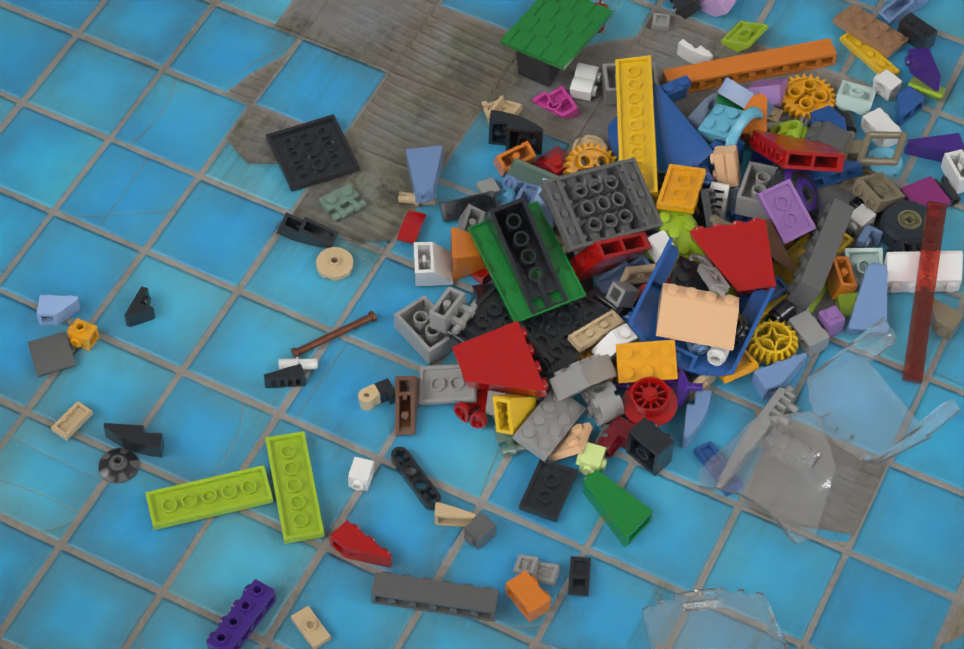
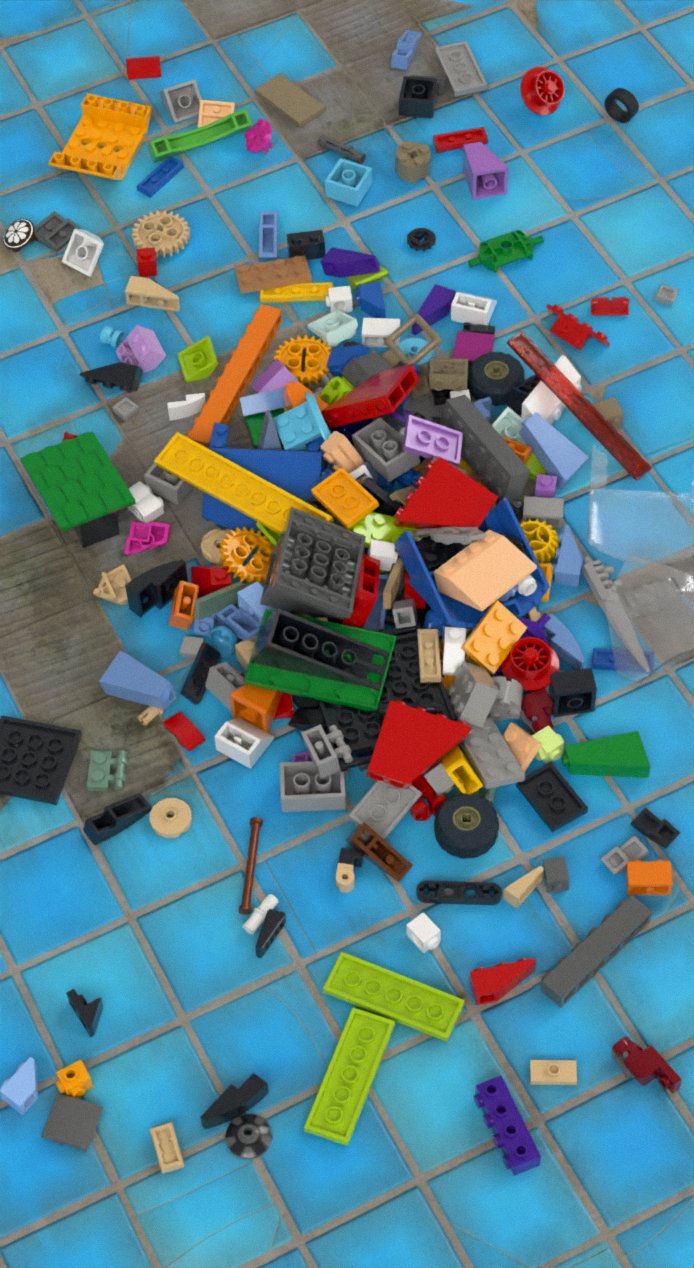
camera: 50 degrees left, 0 degrees up
none -> black wheel [434,794,499,859]

